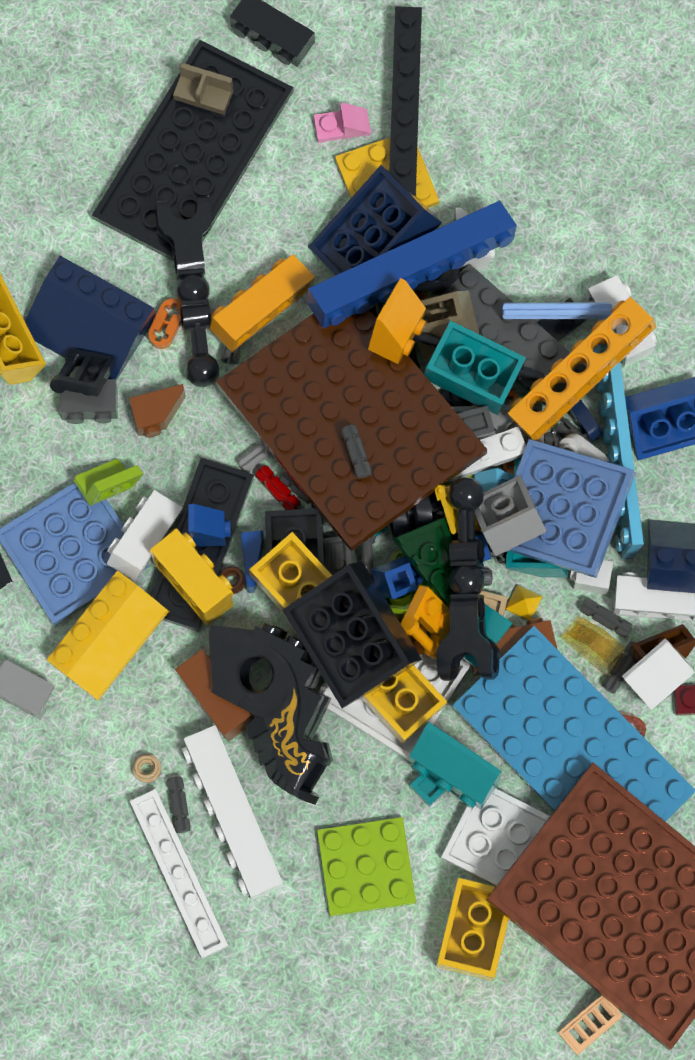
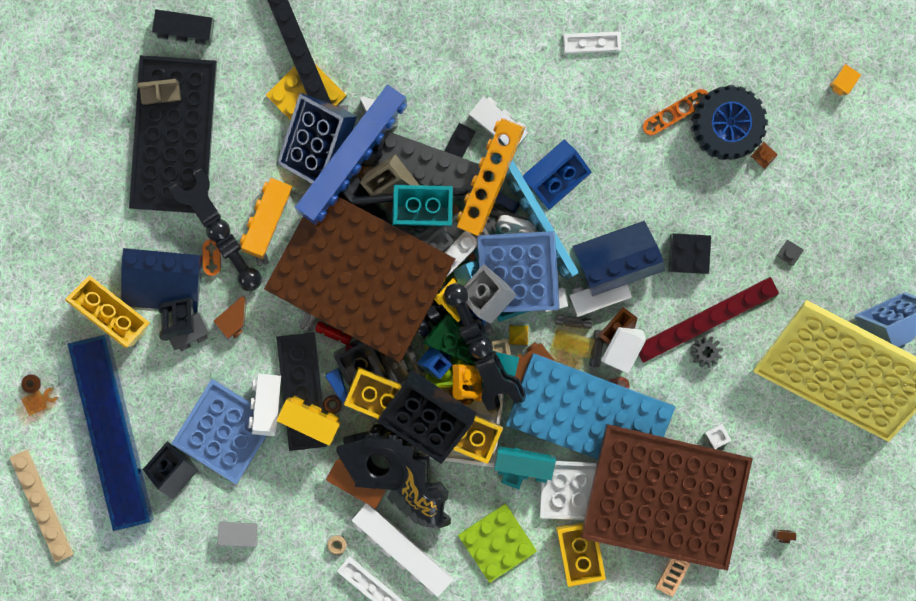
camera: 30 degrees left, 15 degrees up
yellow slope [46,570,169,701] -> none
lime panel [73,459,143,506] -> none
dark grey axle [167,776,191,833] -> none
blue slope [188,504,231,546] -> none
bright pink slope [314,103,371,143] -> none
dark grey axle [342,424,372,479] -> none
light orange slope [368,278,427,364] -> none
light blue axle [502,302,612,319] -> none

